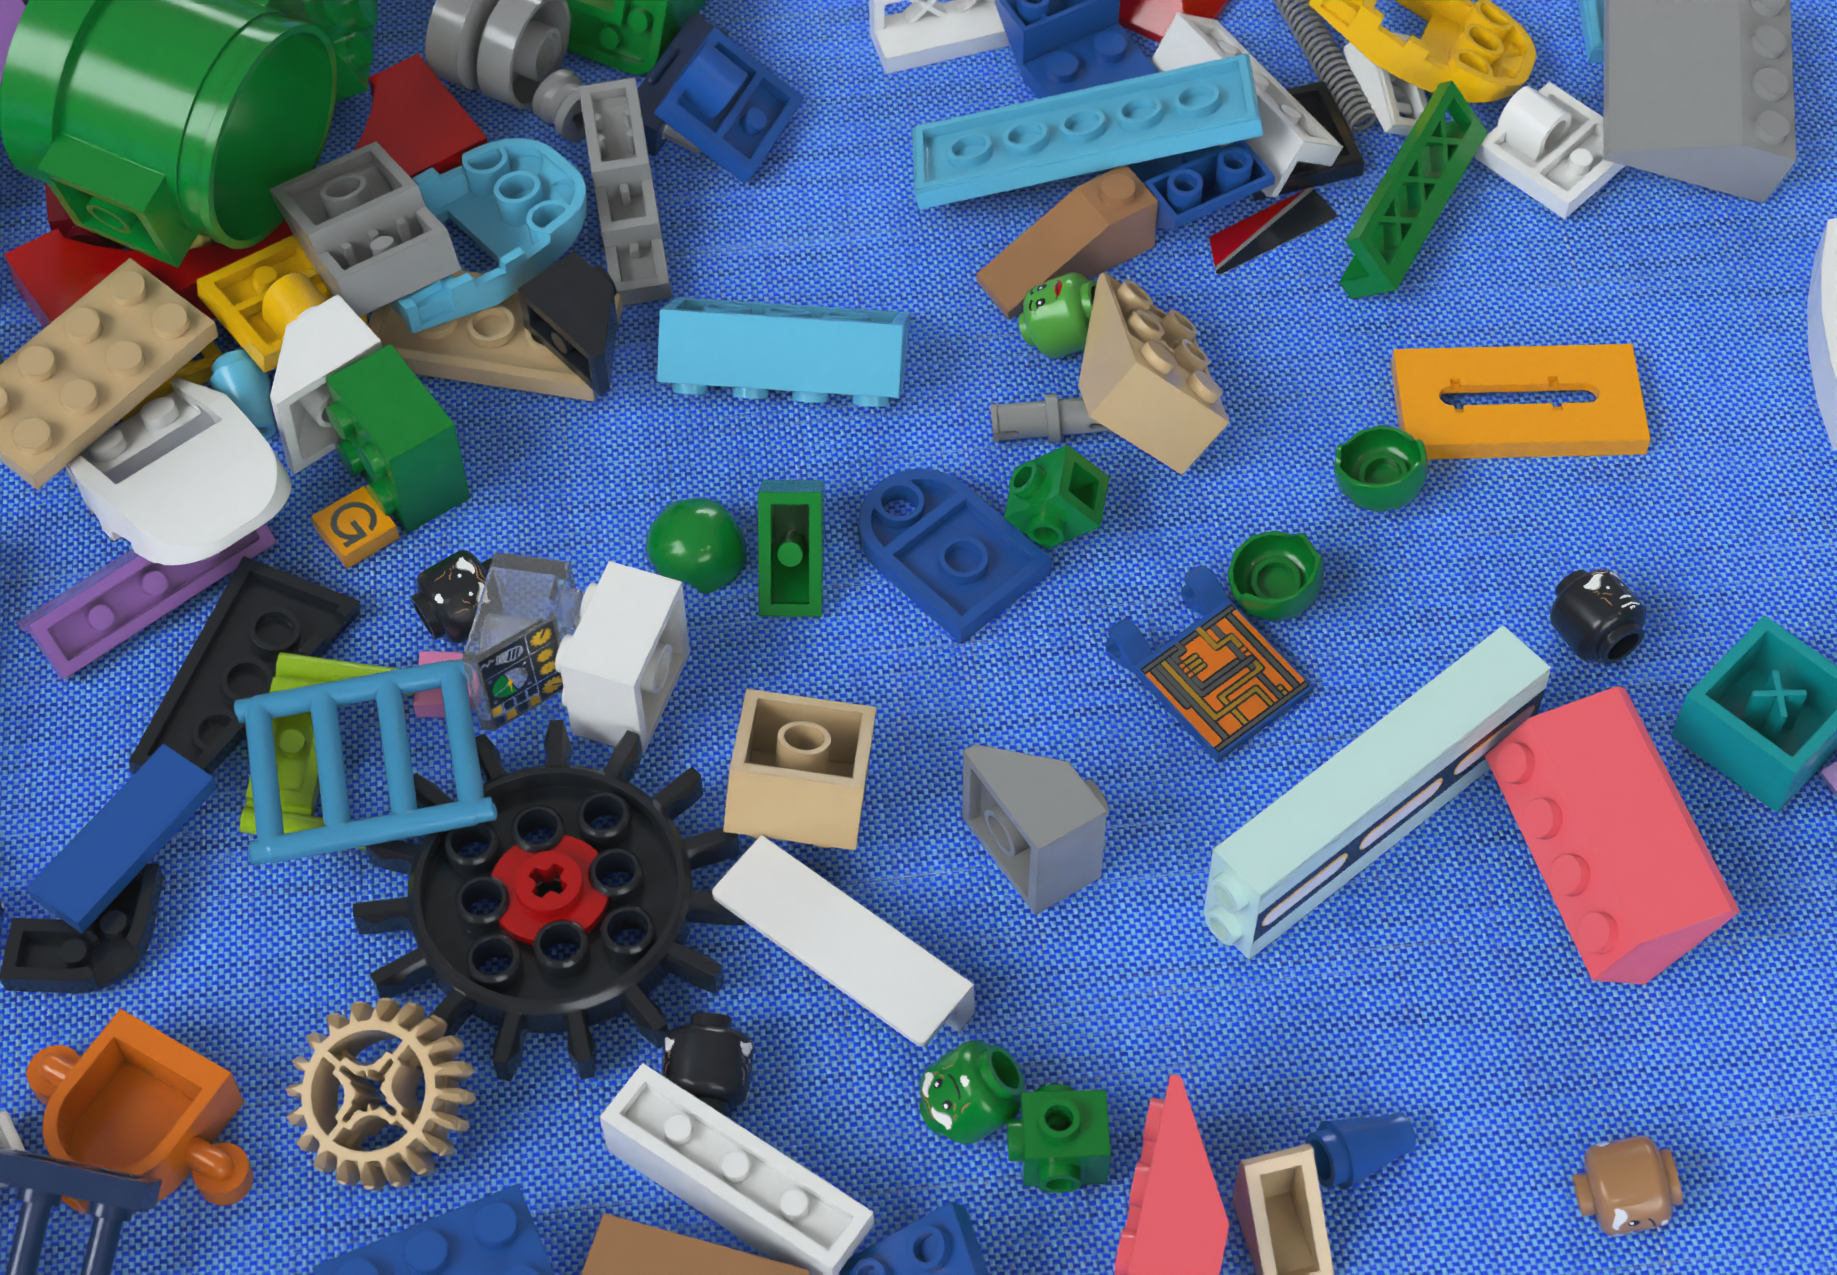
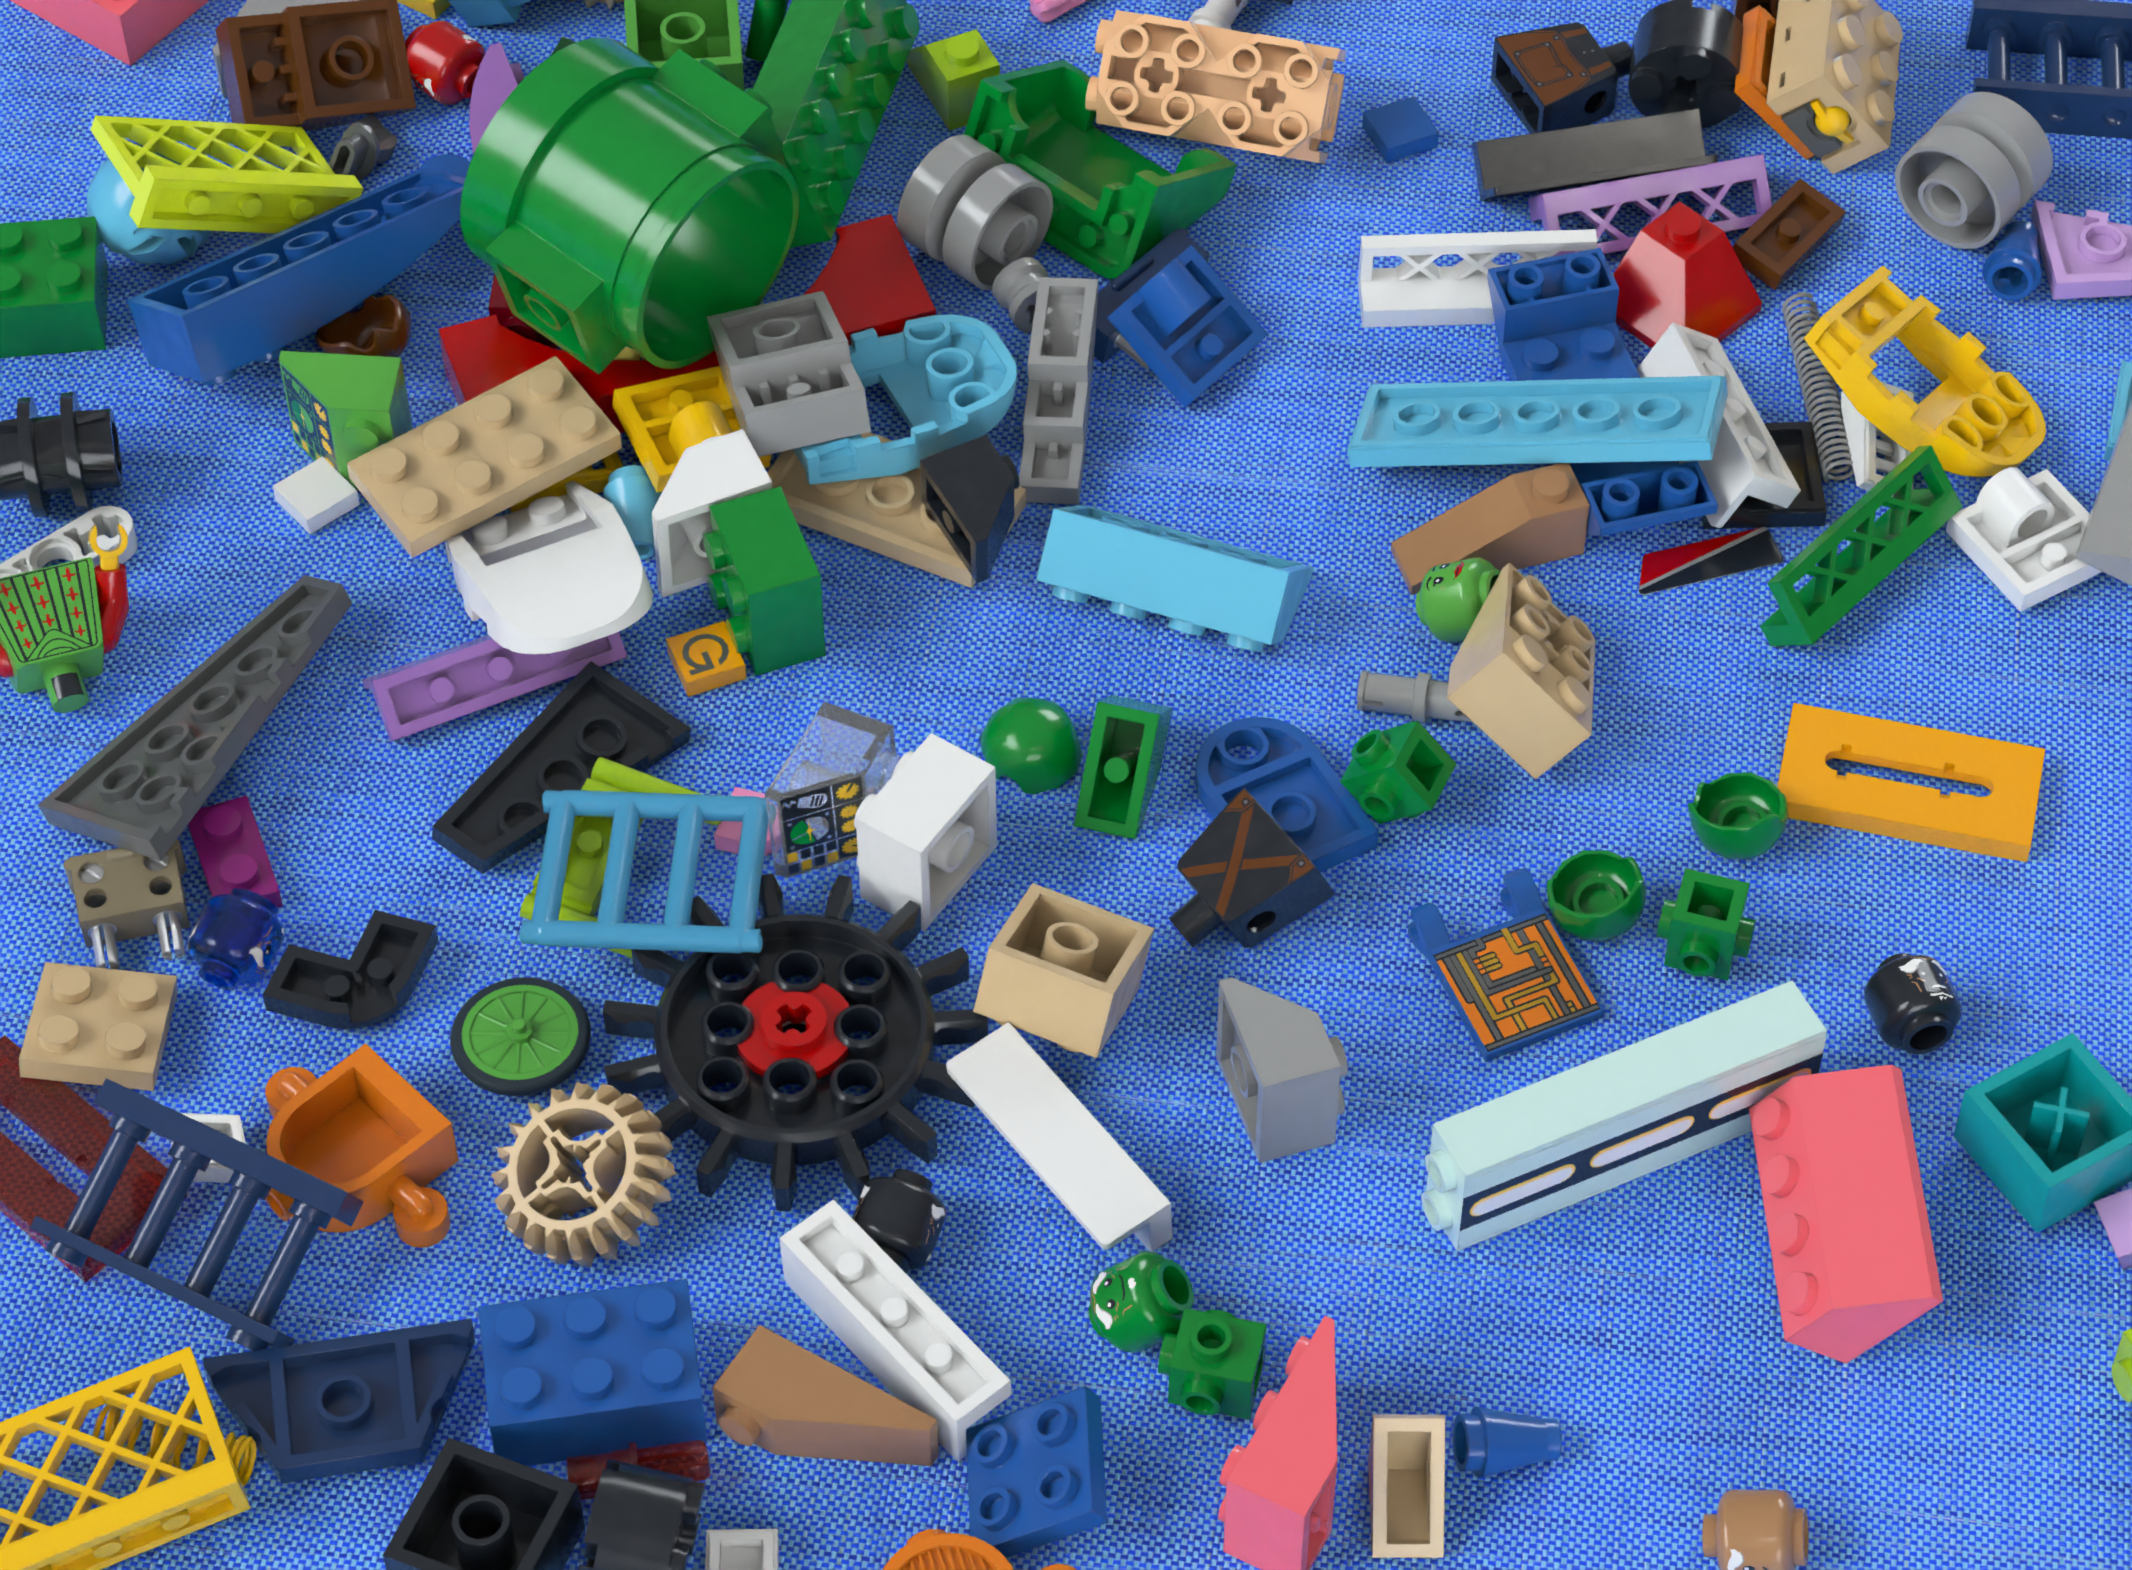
camera: 15 degrees right, 5 degrees down
blue tile [27,744,217,934] -> none
black head [410,550,510,644] -> none
none -> bright green wheel [450,977,591,1096]
none -> black torso [1168,787,1335,948]
none -> green brick [1656,868,1756,981]

